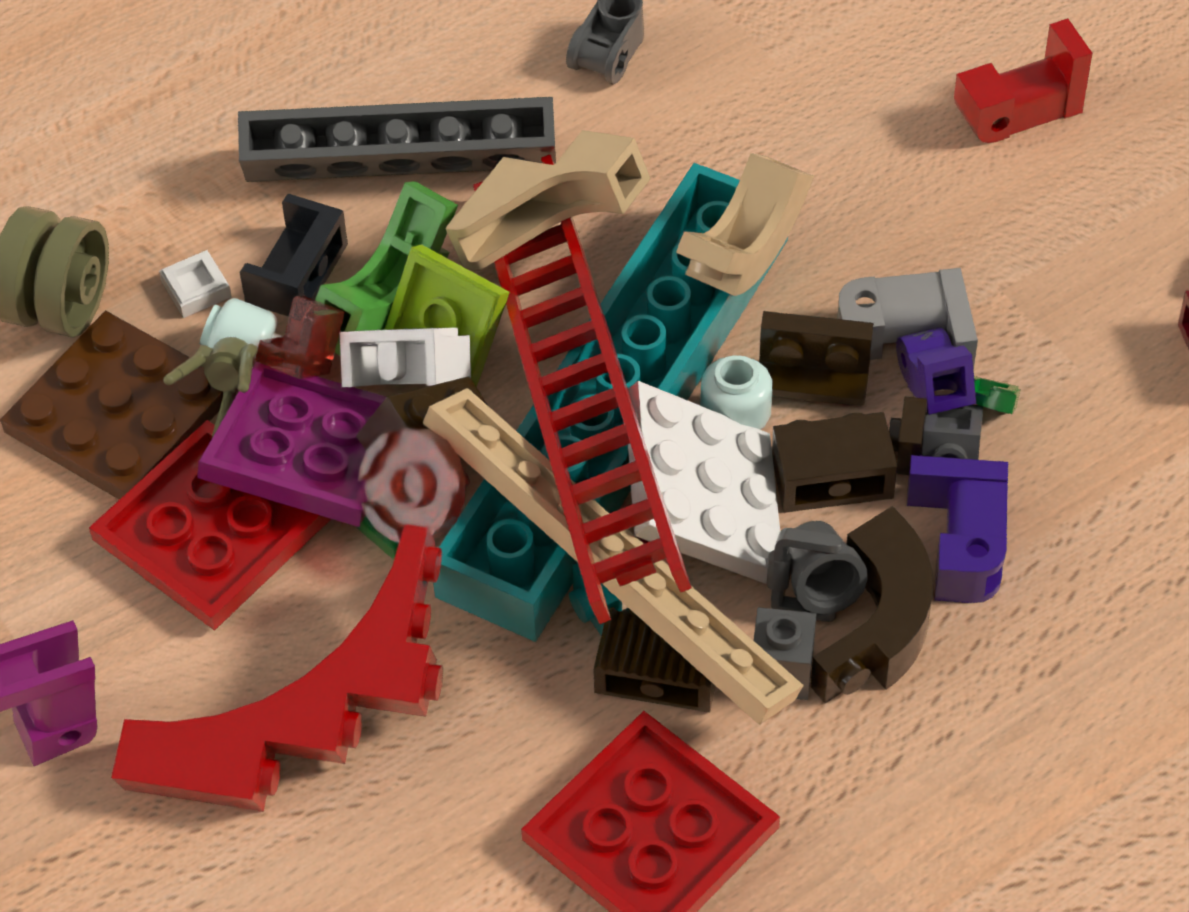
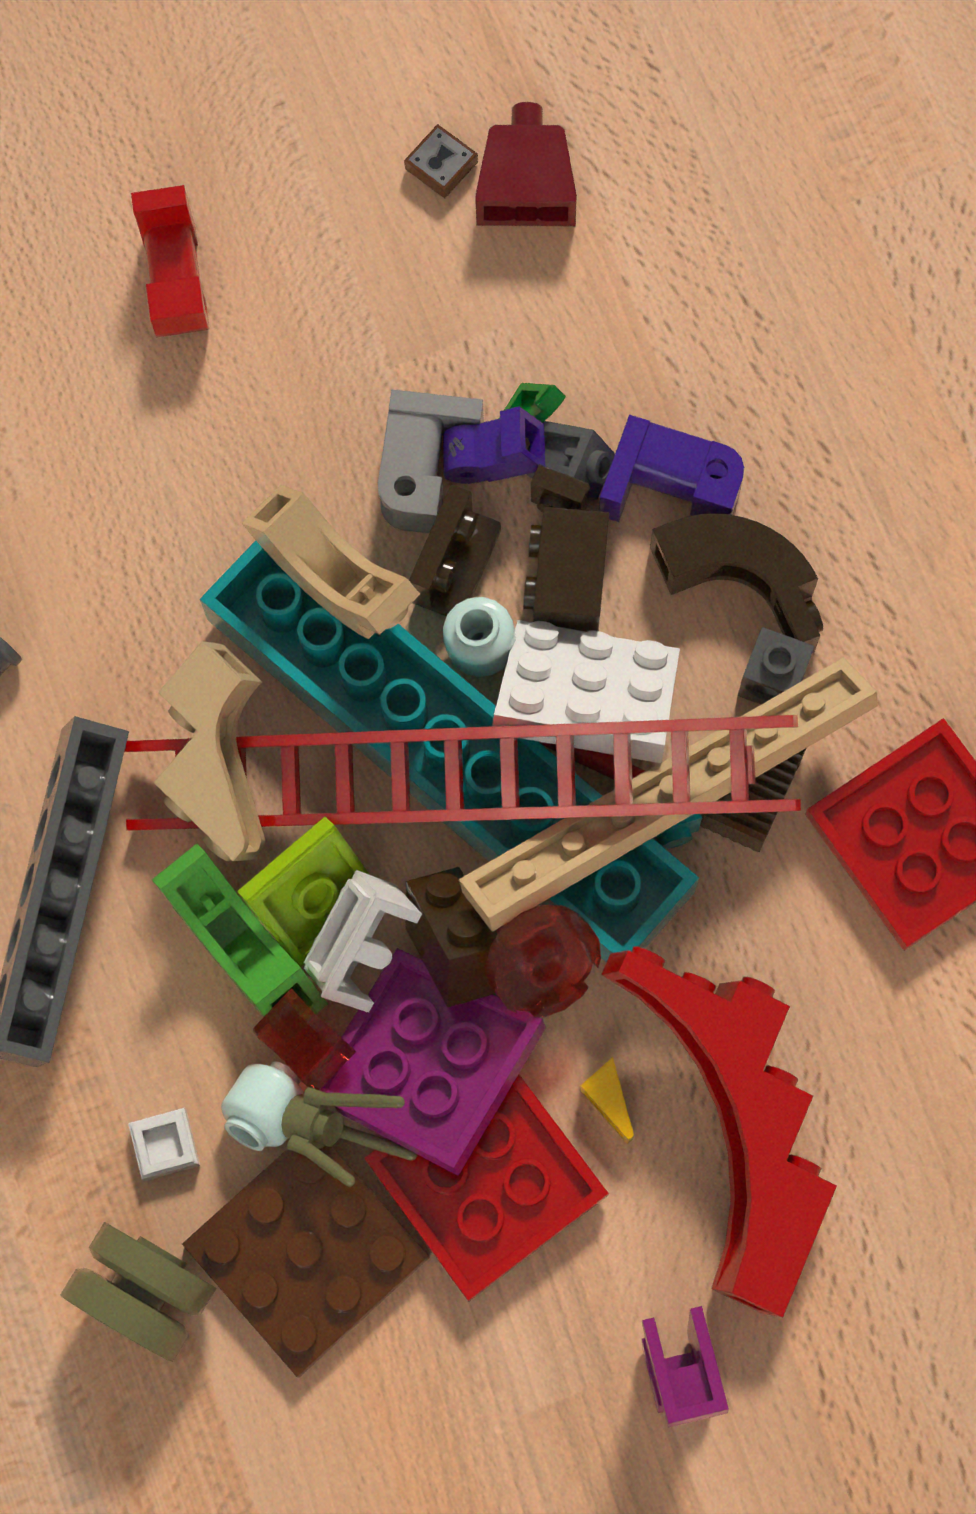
camera: 75 degrees left, 20 degrees up
black panel [240,194,348,321] -> none
dark grey piece [766,521,868,622] -> none
none -> yellow piece [580,1057,634,1144]

